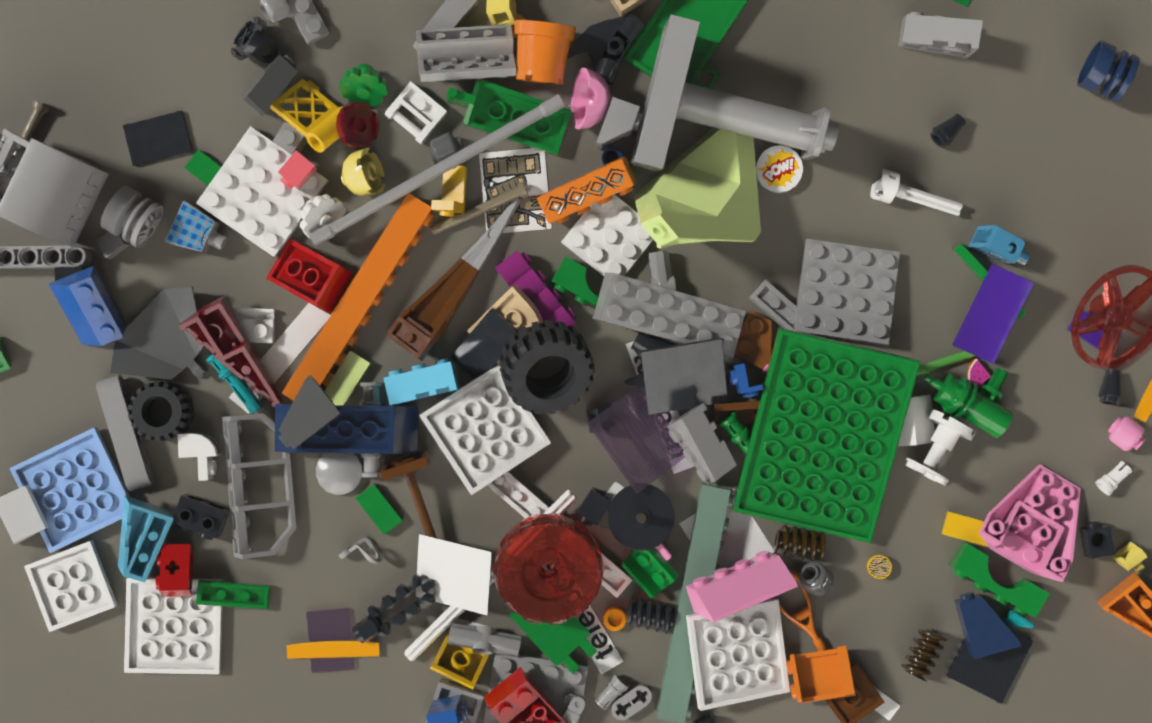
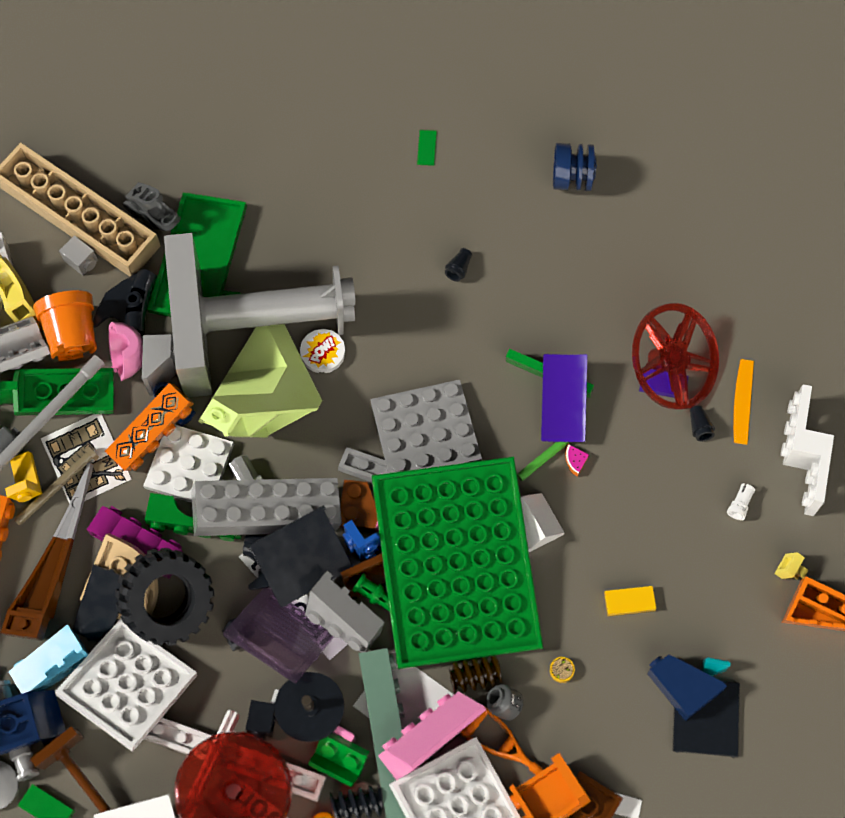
camera: 20 degrees left, 20 degrees down
white piece [870,169,963,216] -> none
light grey wedge [898,12,983,58] -> none
dark brown piece [901,628,948,682] -> none
white piece [904,410,976,486] -> none
green piece [924,368,1013,438] -> none
green arch [949,541,1050,618] -> none
dark azure torso [968,225,1030,265] -> none
bright pink wedge [979,464,1081,582] -> none
black brick [1079,521,1115,559] -> none
bright pink head [1108,416,1145,451] -> none

